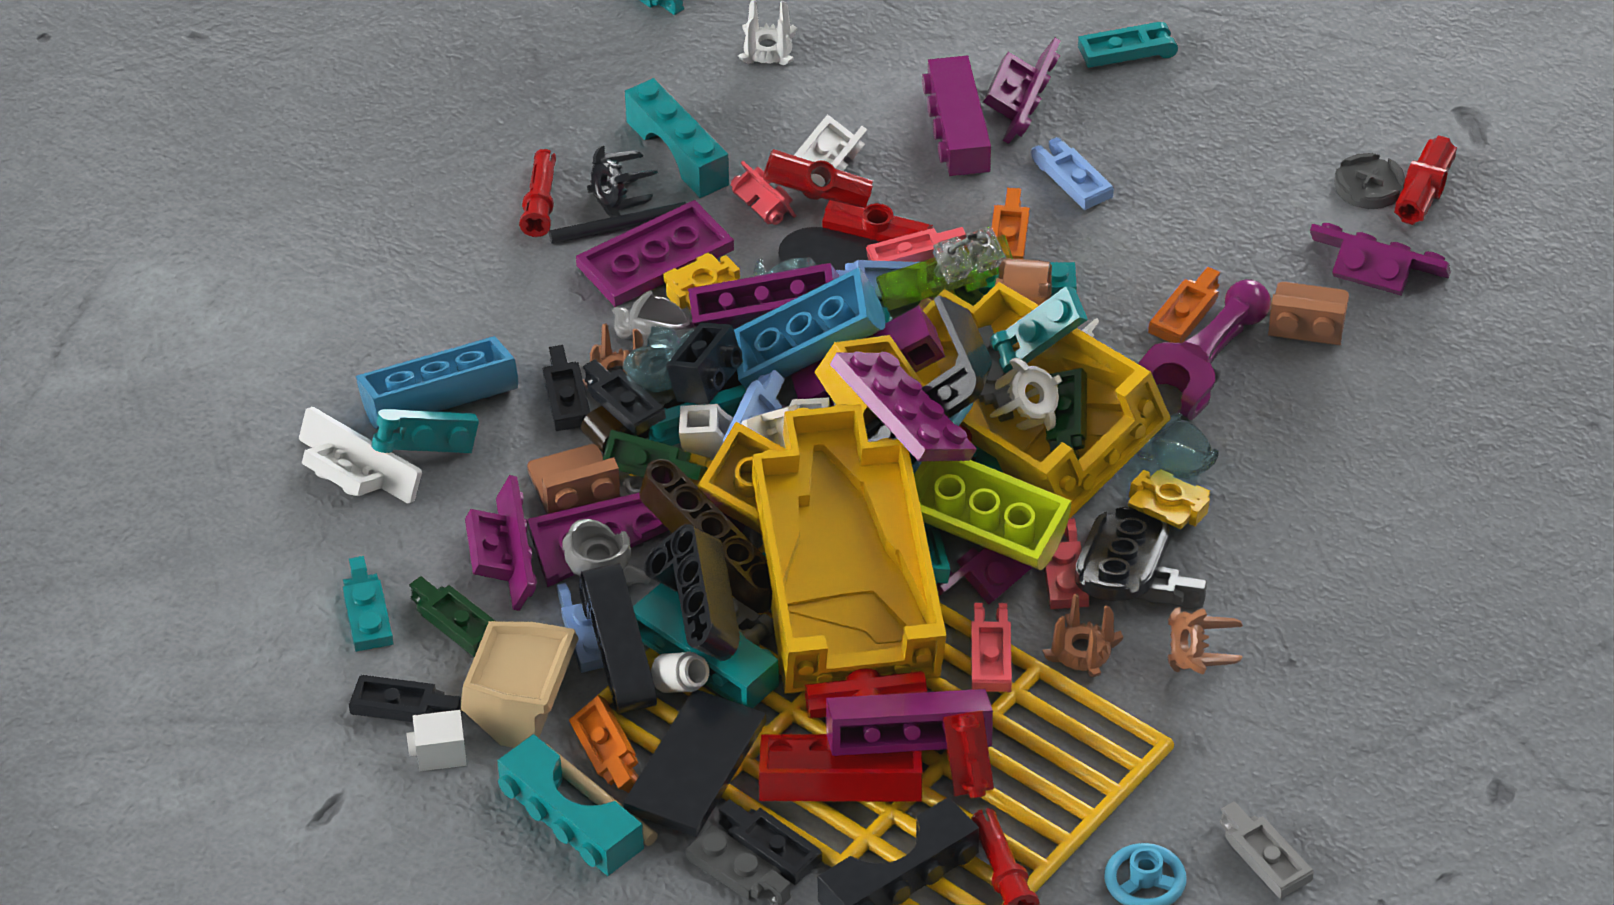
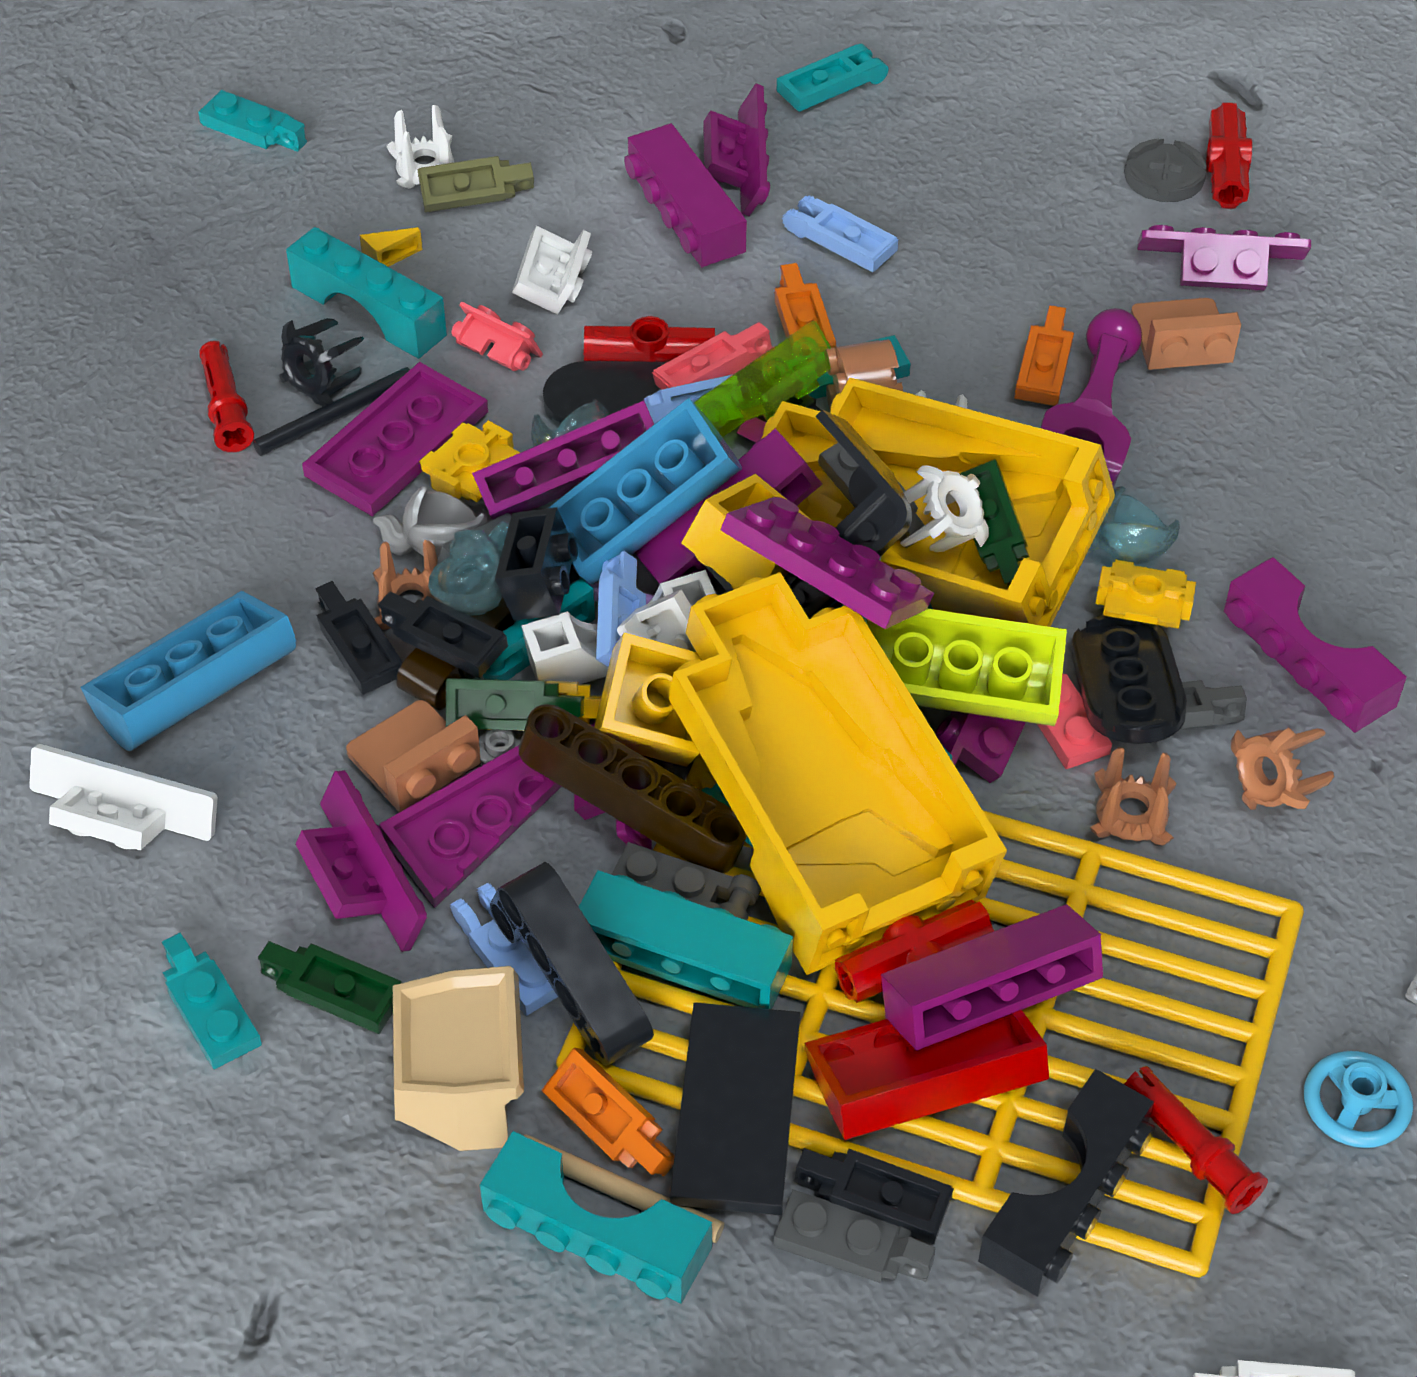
camera: 20 degrees left, 5 degrees up
black hinge [349,675,463,722] -> none
teal plate [371,409,479,453] -> none
white brick [406,710,467,772] -> none
light grey hair [562,519,651,586] -> none
black beam [644,524,740,661] -> none
white brick [651,652,709,693] -> none
red piece [763,149,873,208] -> none
clear piece [932,226,1006,284] -> none
red hinge [943,710,994,798] -> none
coral hinge [971,603,1012,692] -> none
teal plate [990,286,1088,373] -> none
none -> yellow piece [359,227,423,267]
none -> olive hinge [417,156,534,212]
none -> magenta arch [1224,557,1407,733]

